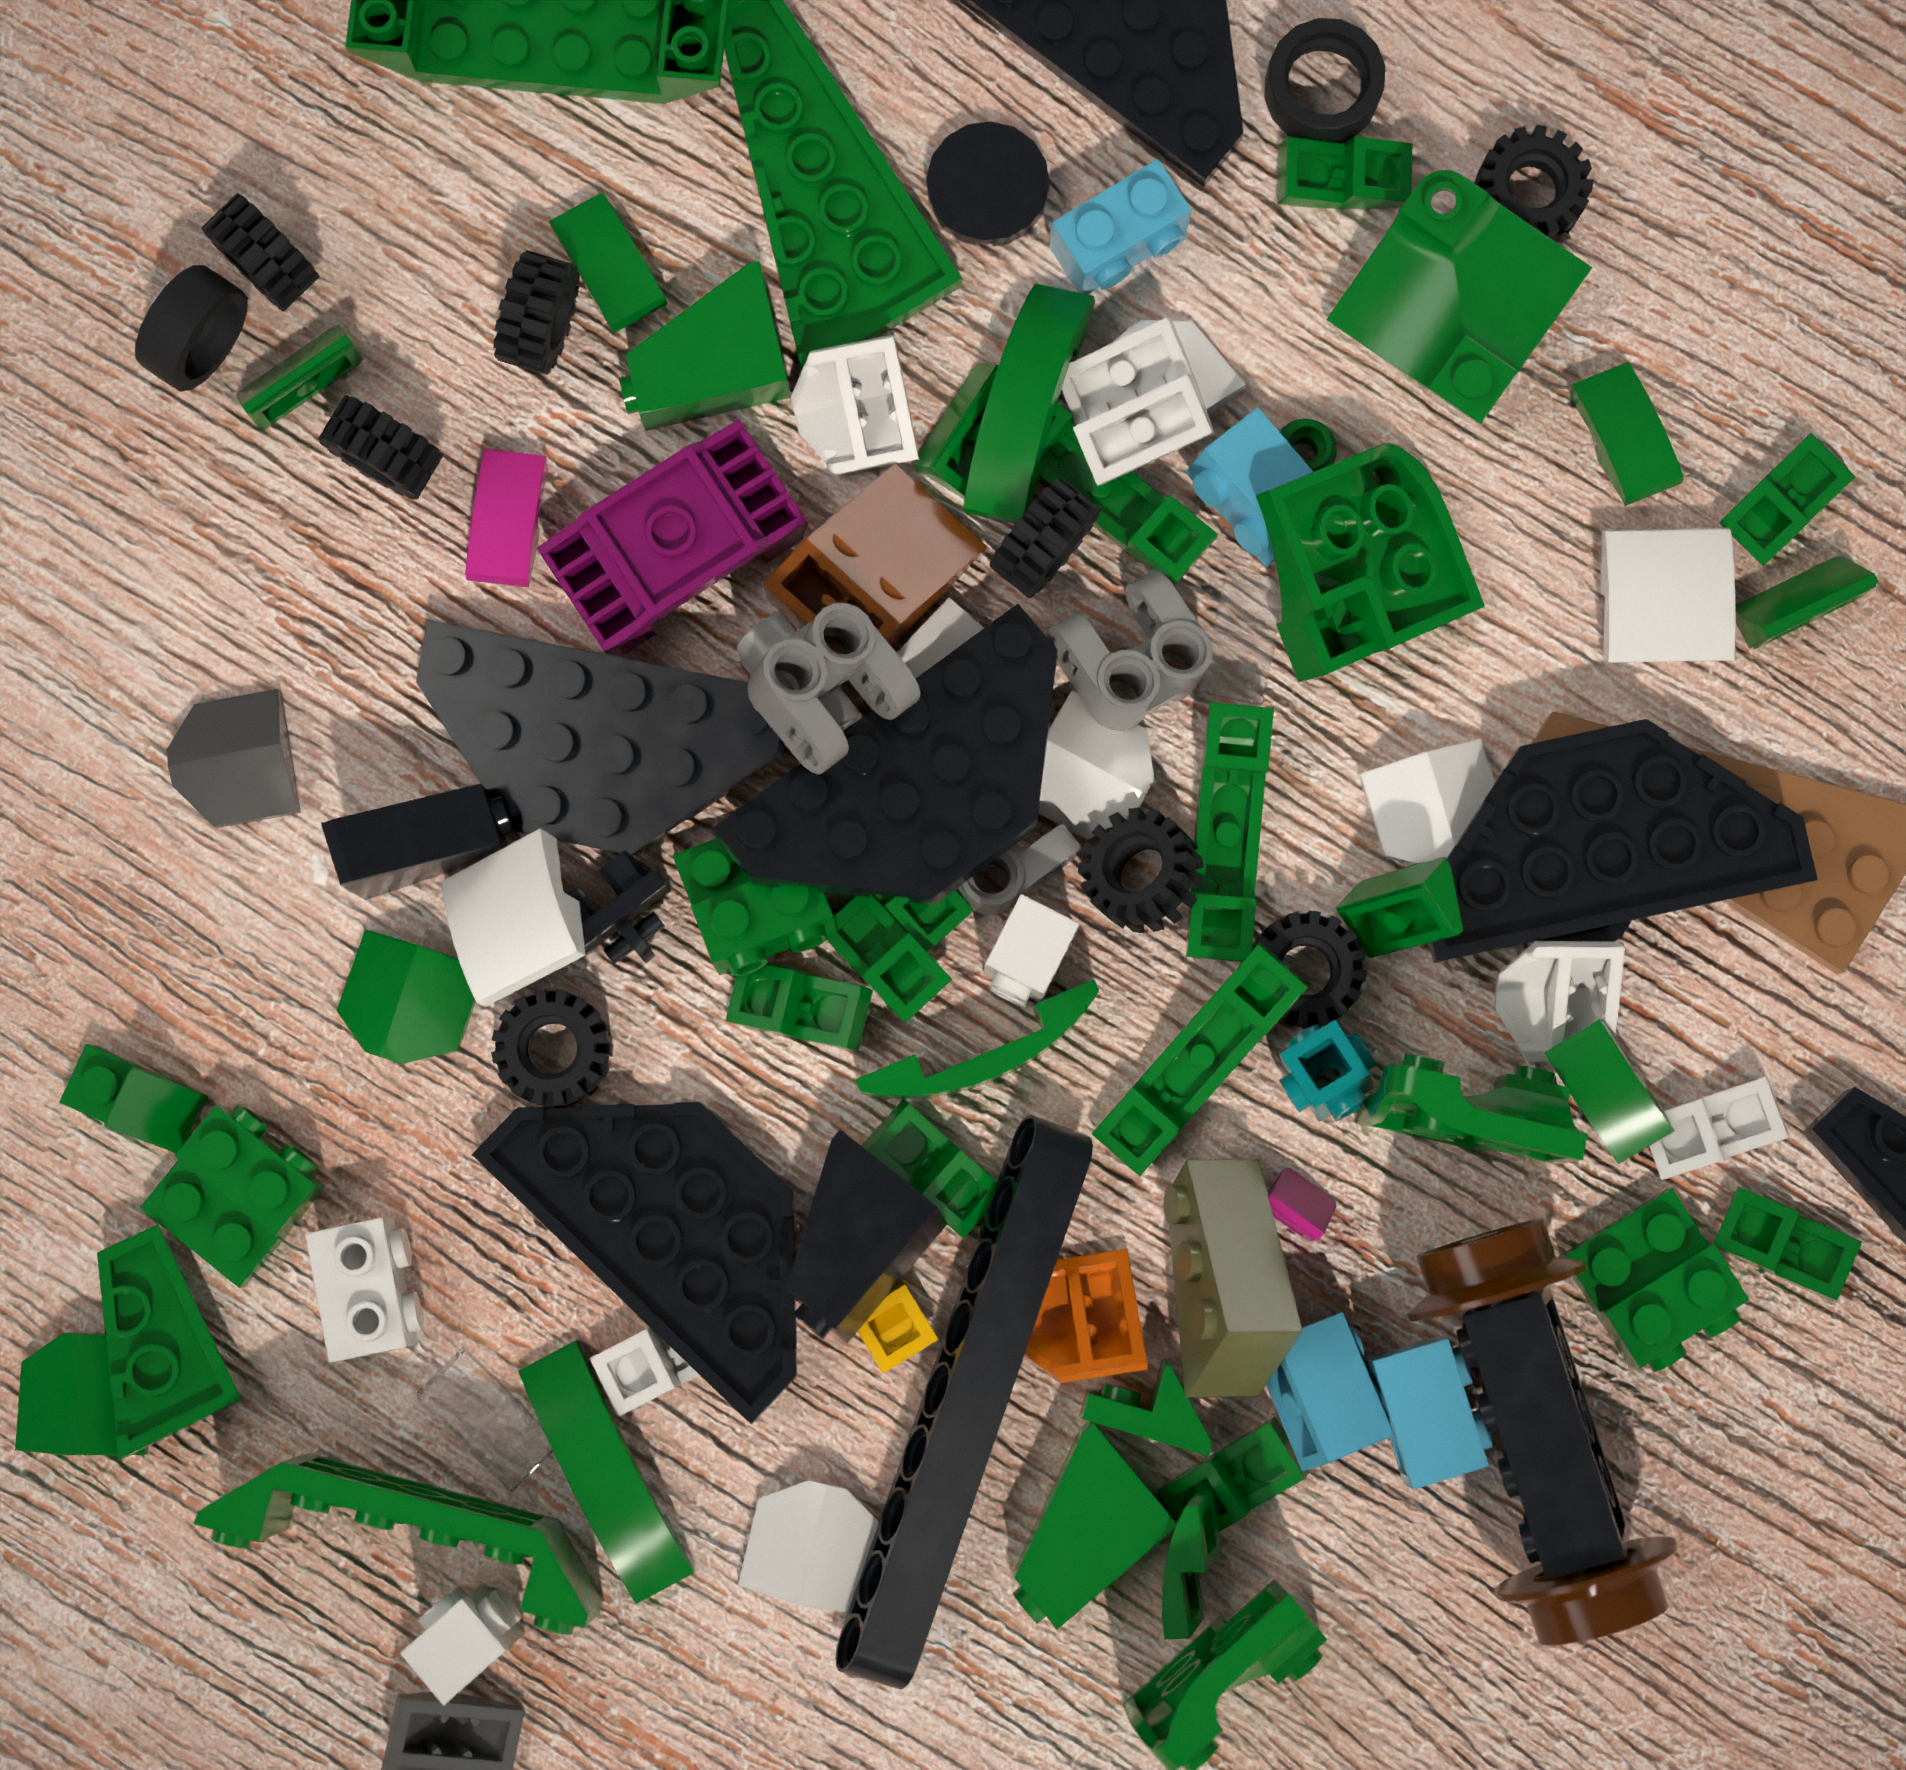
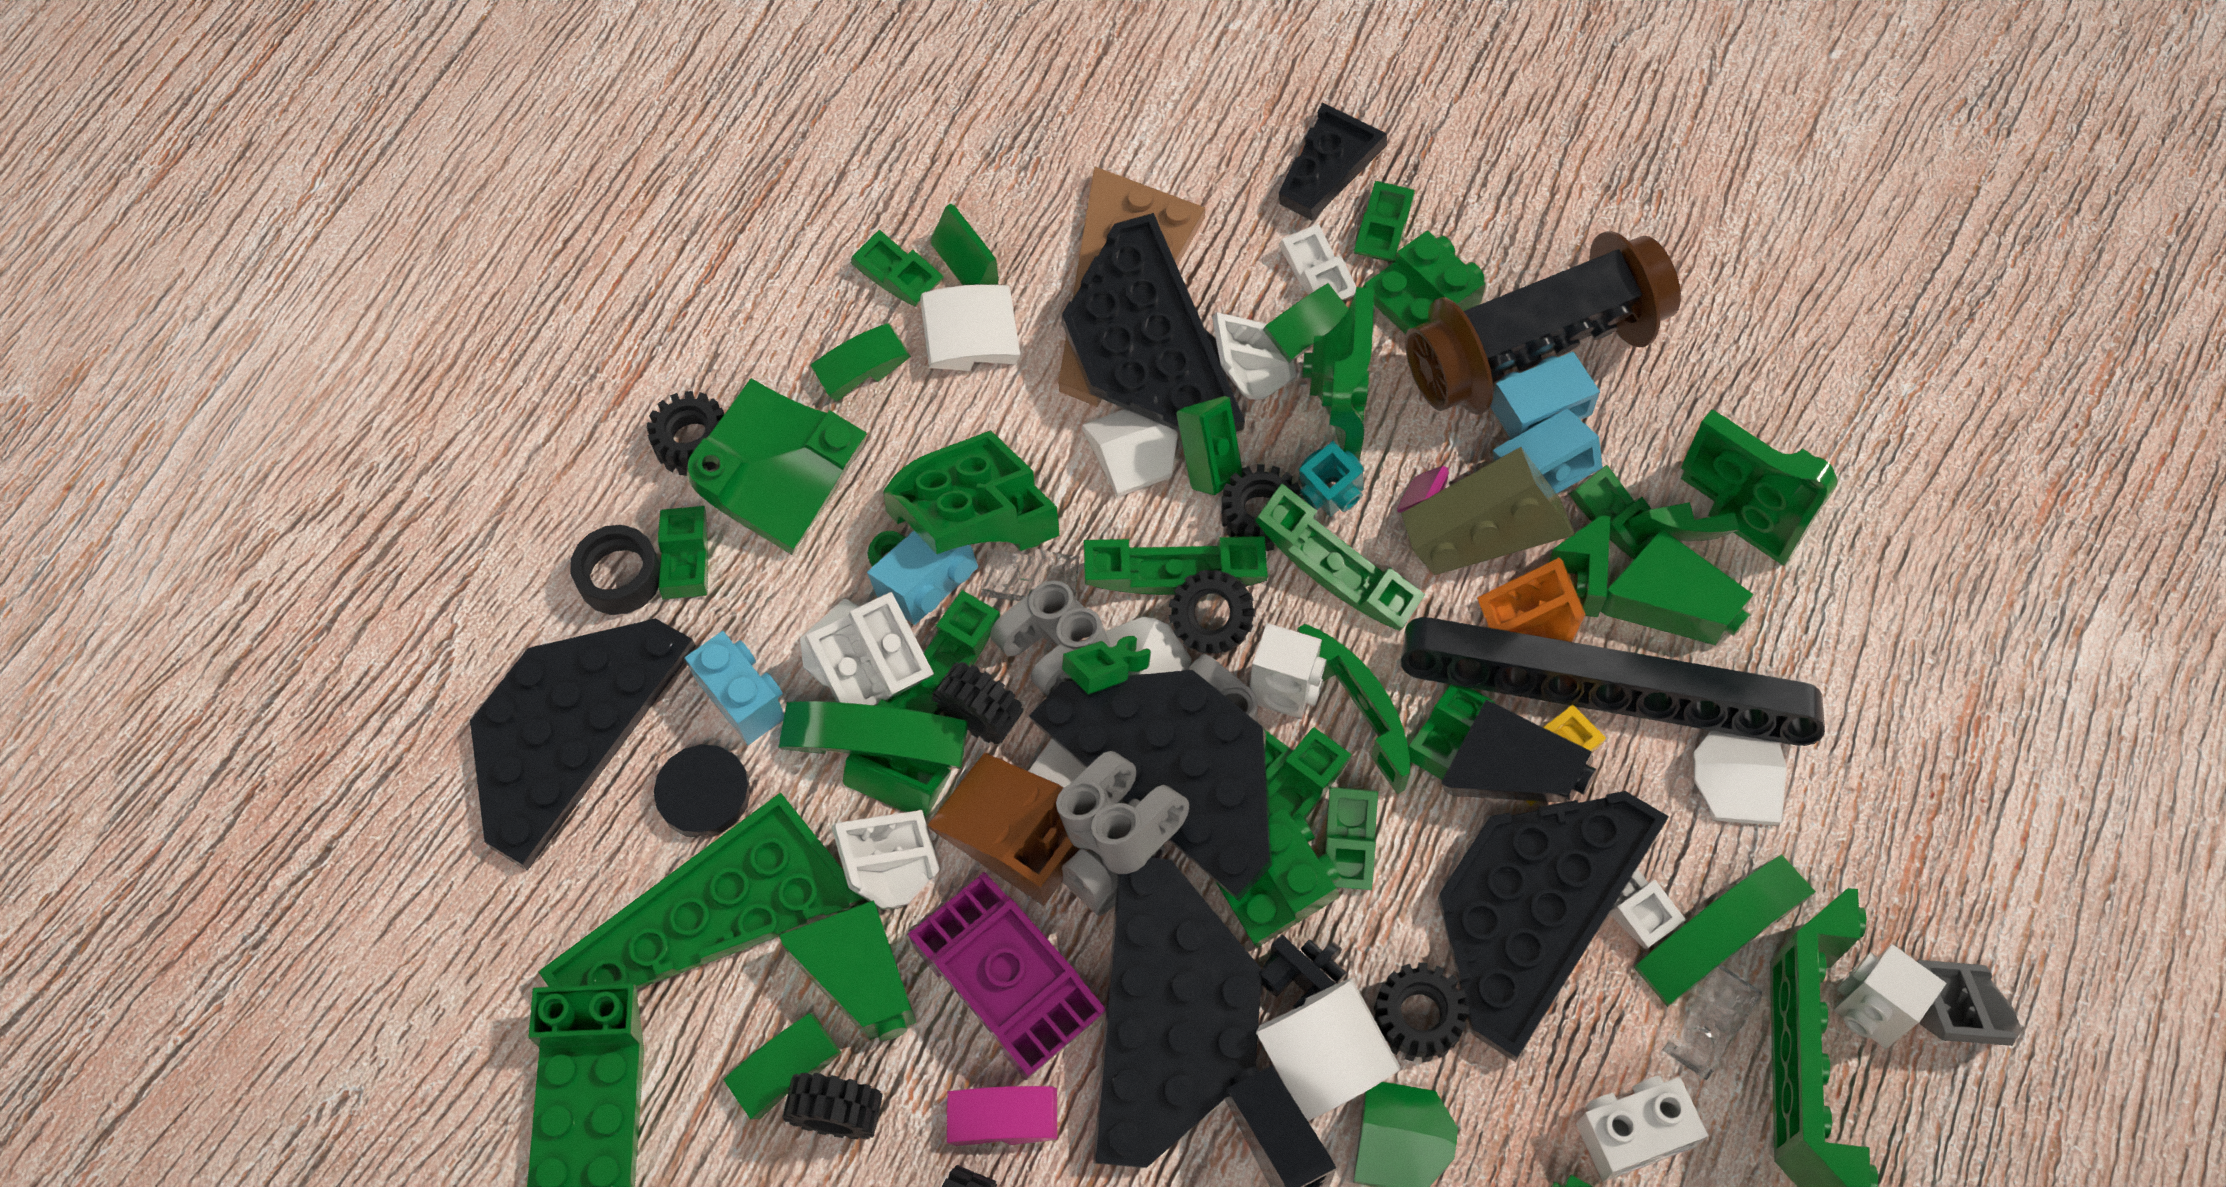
camera: 95 degrees left, 20 degrees down
none -> green plate [1062,636,1151,694]

